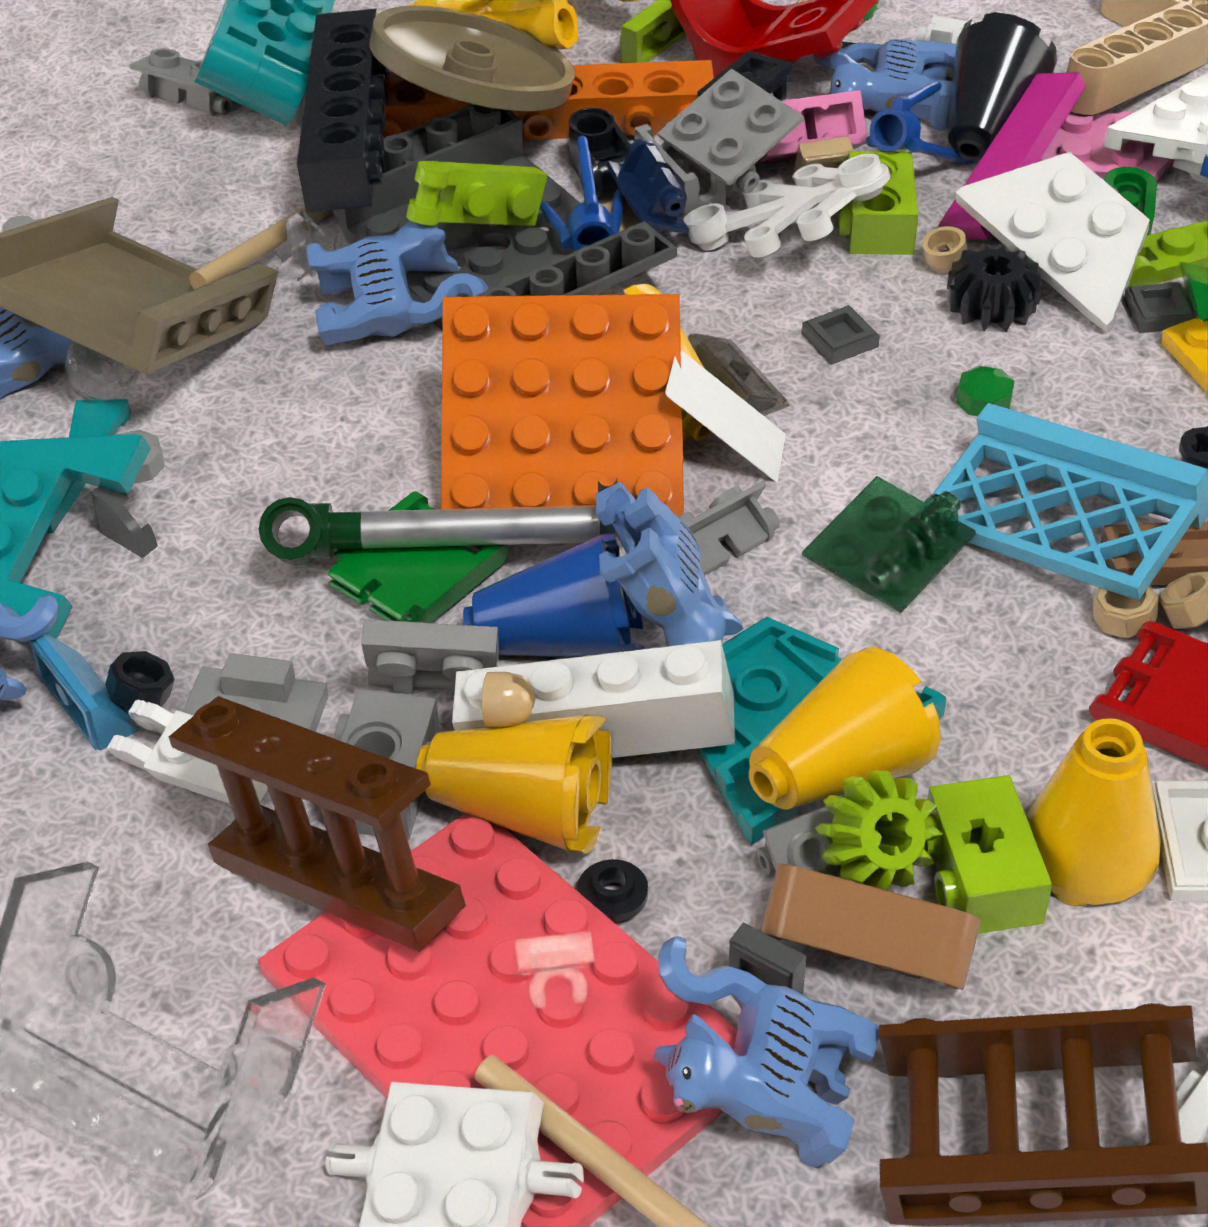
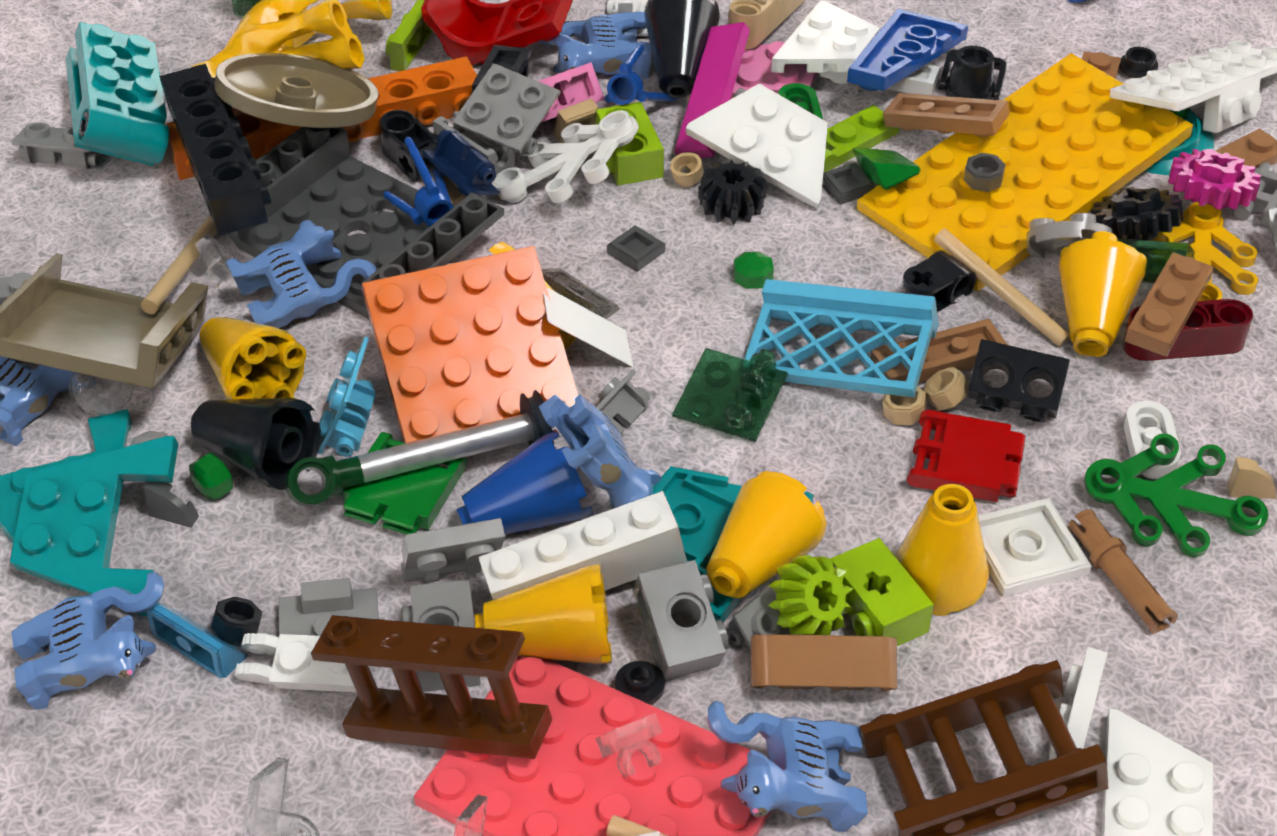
camera: 20 degrees left, 0 degrees up
lime plate [406,161,548,226] -> none
tan hinge [482,672,535,727] -> none
dark grey tile [728,922,807,995] -> none
none -> green tile [189,453,234,500]
none -> black cone [191,398,321,490]
none -> yellow cone [199,317,307,400]
none -> medium azure hinge [318,337,376,457]
none -> light grey brick [633,560,729,680]

